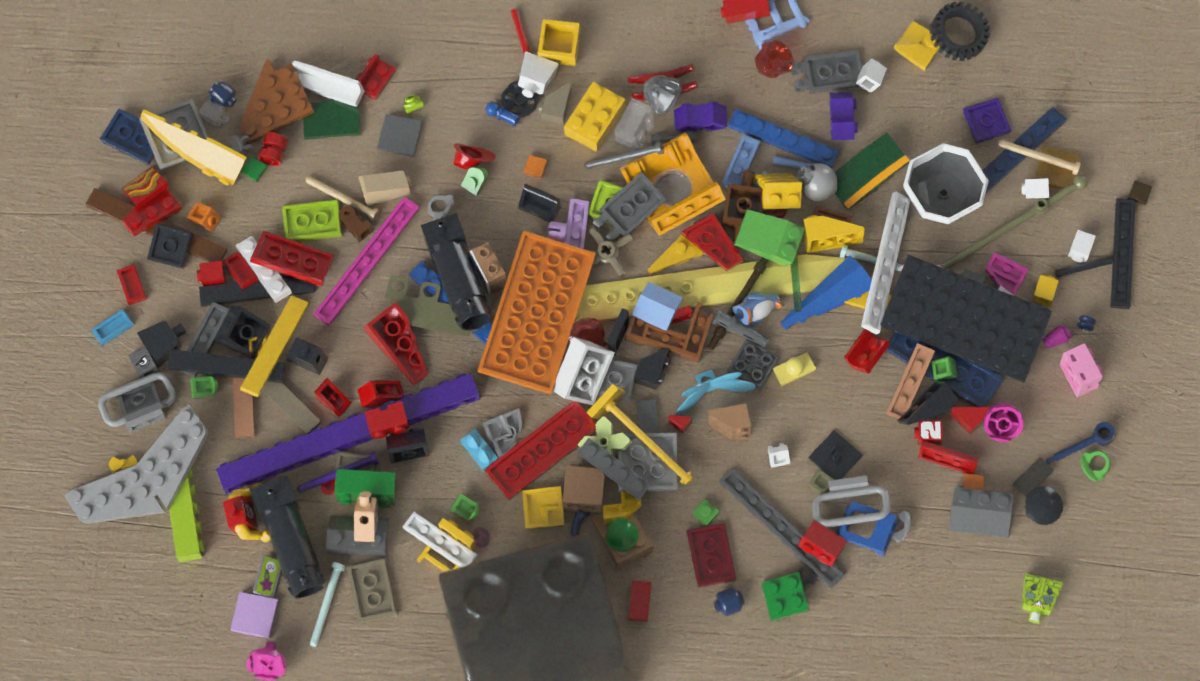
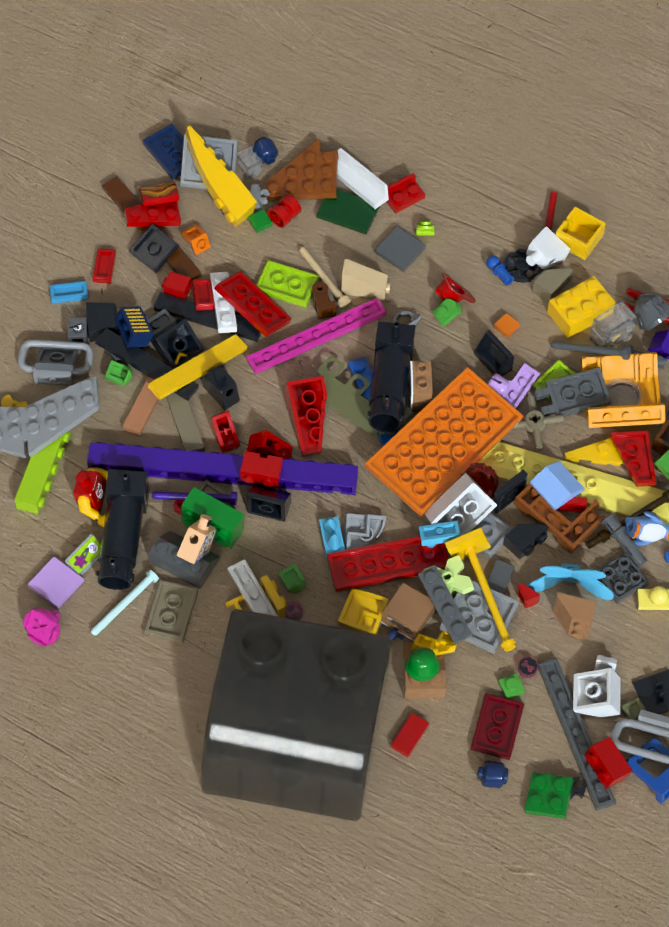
camera: 20 degrees right, 10 degrees down
none -> dark blue brick [115,306,153,347]
none -> medium azure tile [419,521,461,549]
none -> tile [518,657,538,678]
none -> white slope [573,668,621,717]

